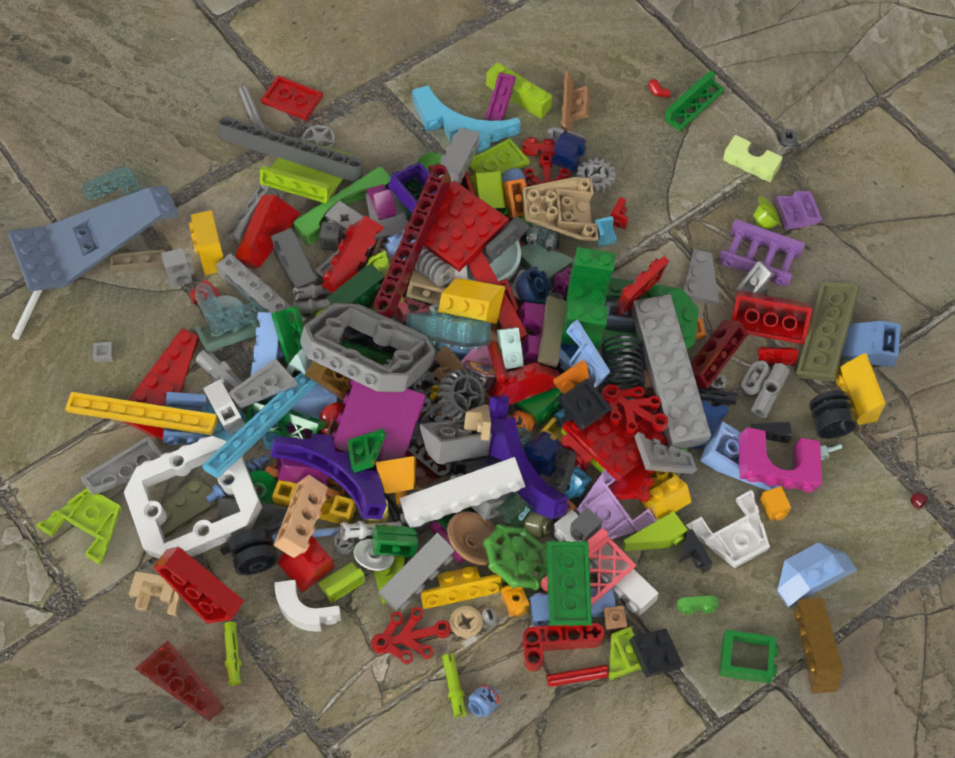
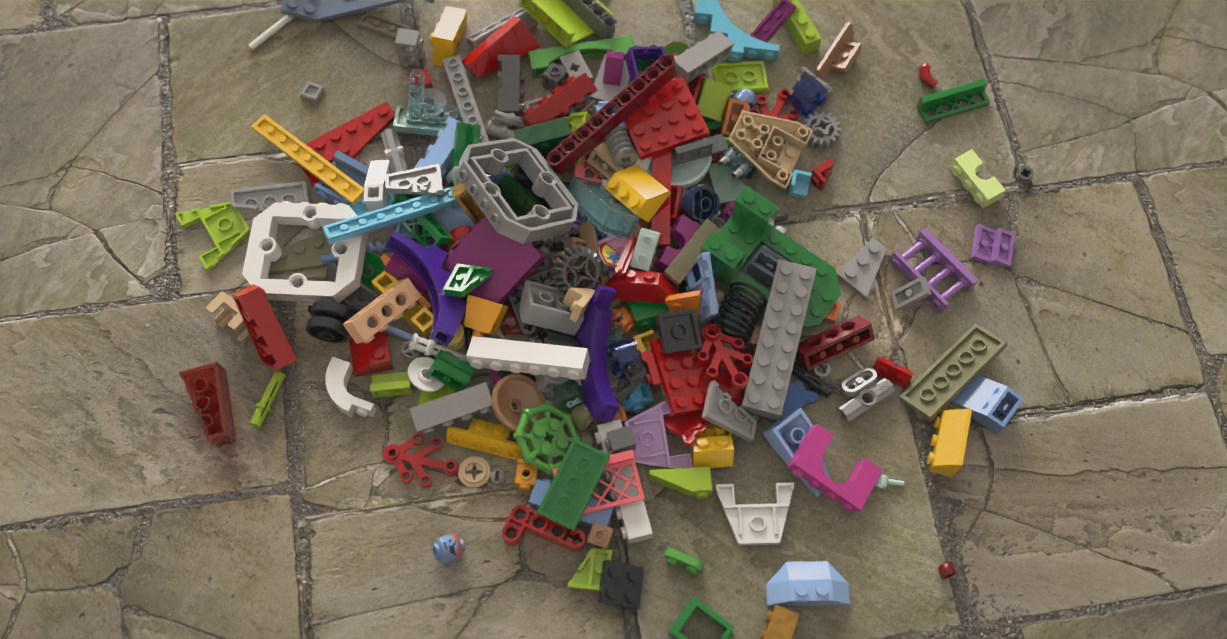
camera: 25 degrees right, 5 degrees up
lime pin [441,653,467,718] -> none
red hinge [522,137,558,157] -> none
red axle [547,665,609,687] -> none
red plate [616,256,669,316] -> none
black slope [679,529,713,573] -> none
red slope [731,290,813,345] -> none
black slope [750,422,792,443] -> none
lime piece [753,196,781,230] -> none
light orange brick [760,486,791,521] -> none
black wheel [809,390,858,439] -> none

